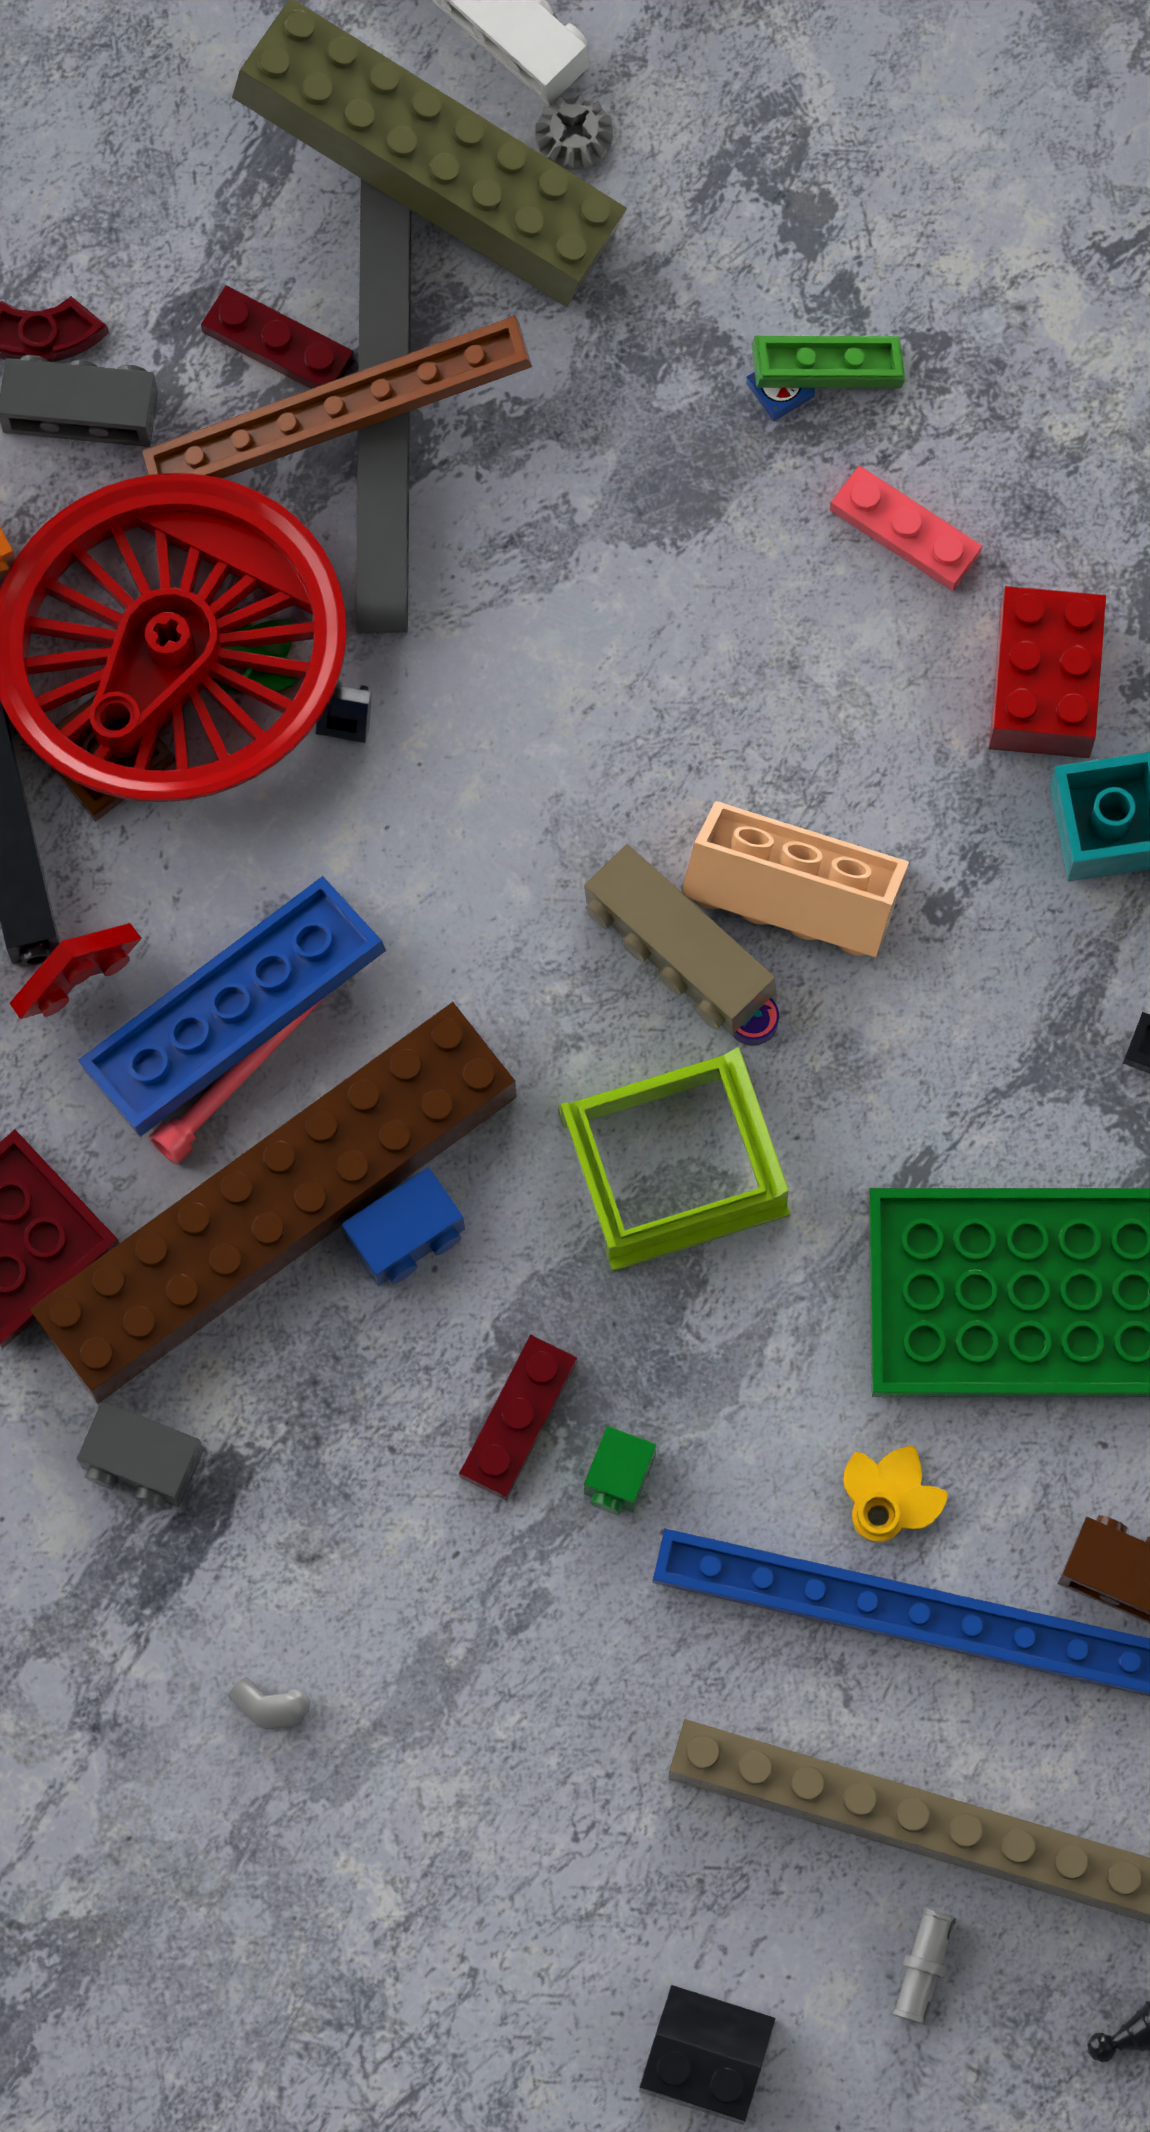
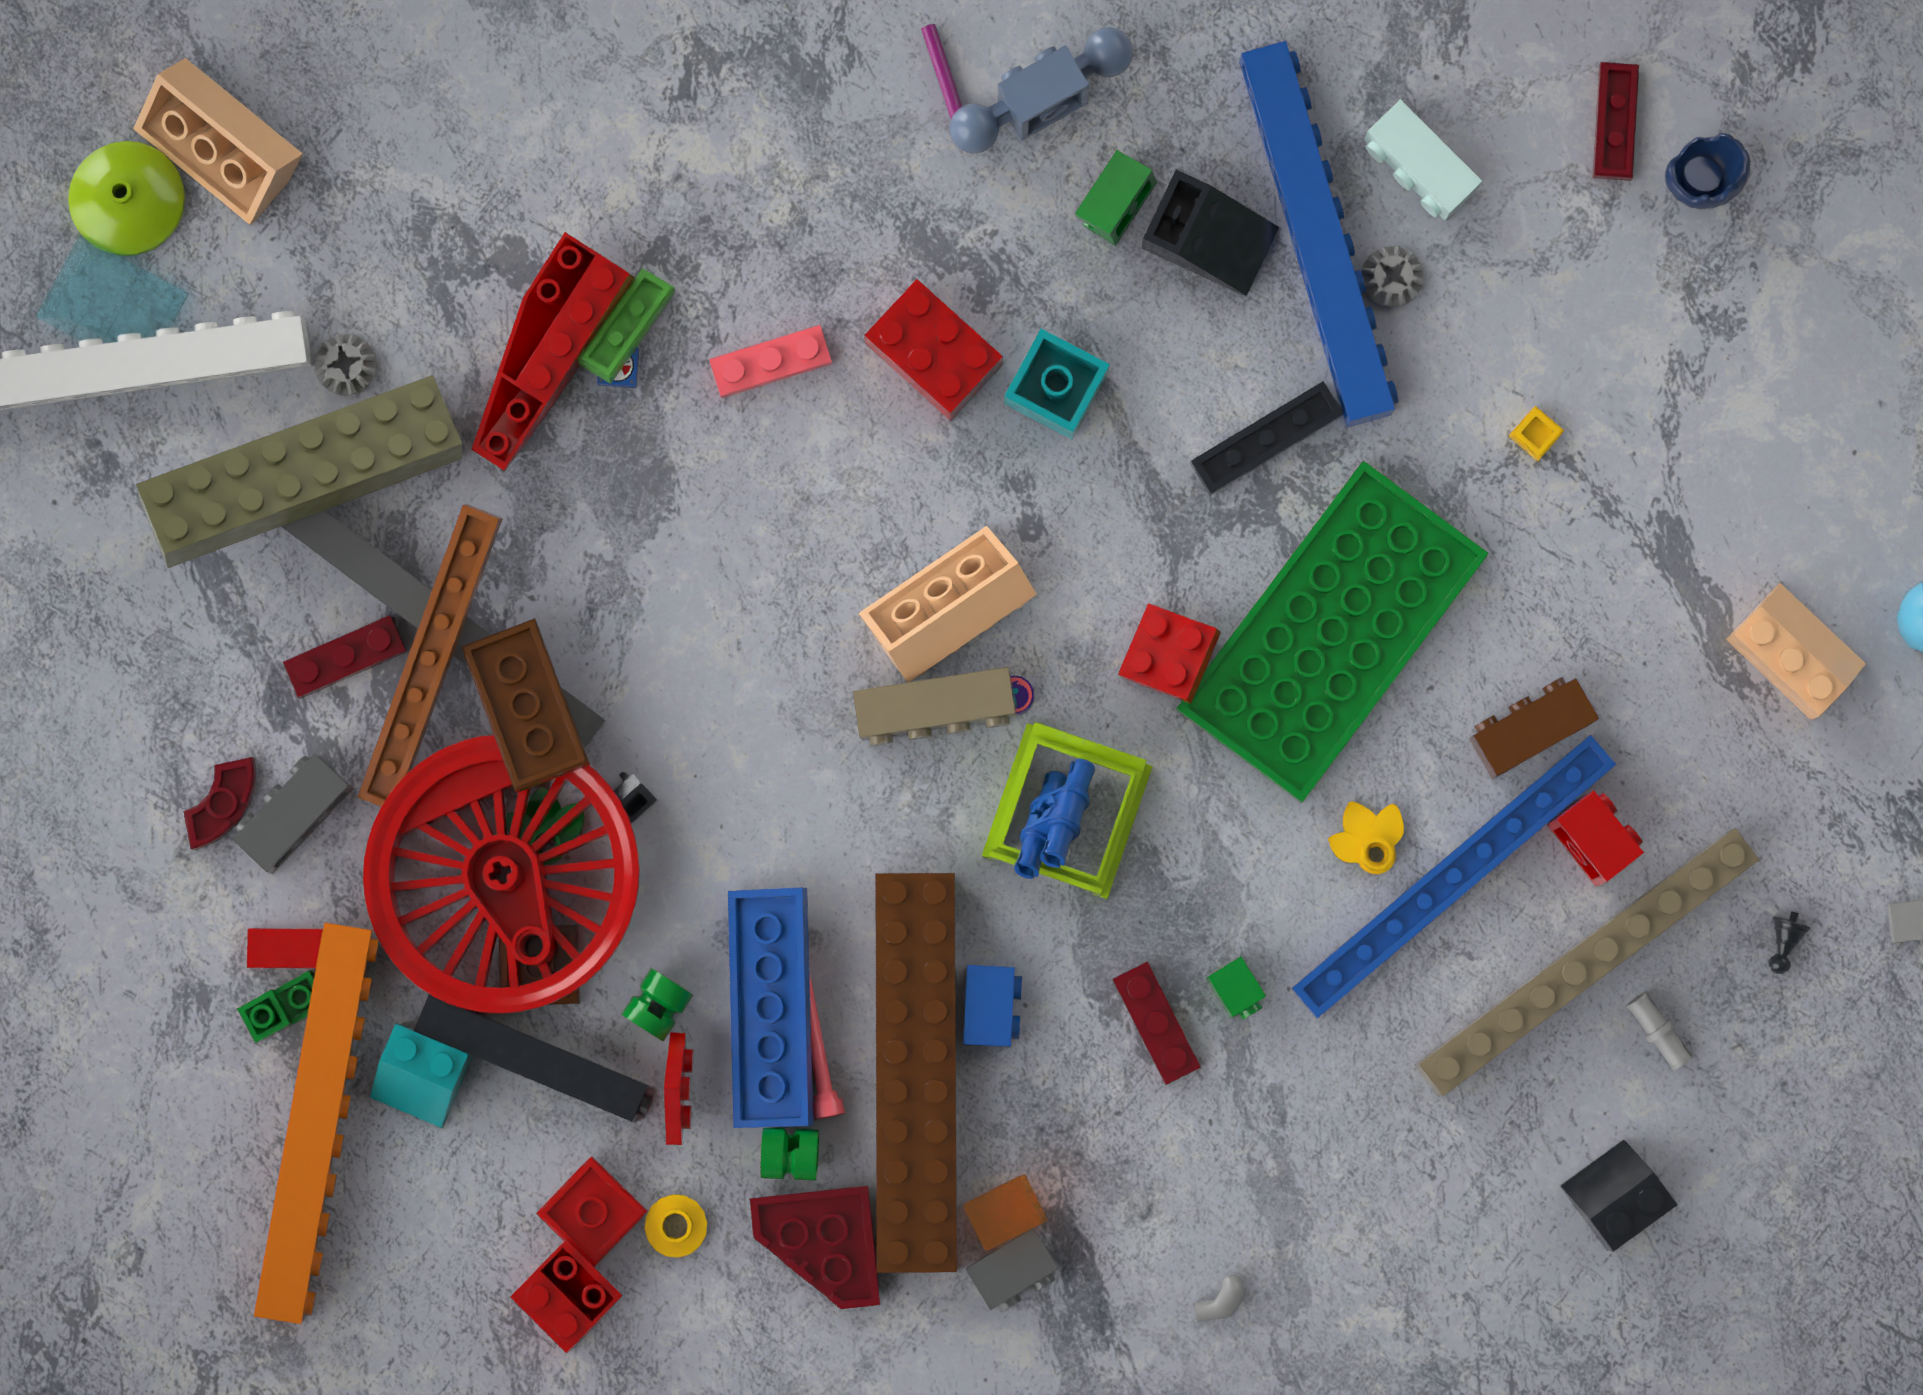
camera: 50 degrees left, 10 degrees up
none -> reddish brown tile [461,618,590,793]
none -> red wedge [471,232,635,471]
none -> green wheel [621,968,694,1042]
none -> green wheel [760,1128,819,1181]
none -> clear orange piece [964,1173,1048,1251]
none -> blue pin [1014,759,1095,879]
none -> red plate [1118,603,1221,704]
none -> red brick [1547,790,1644,887]

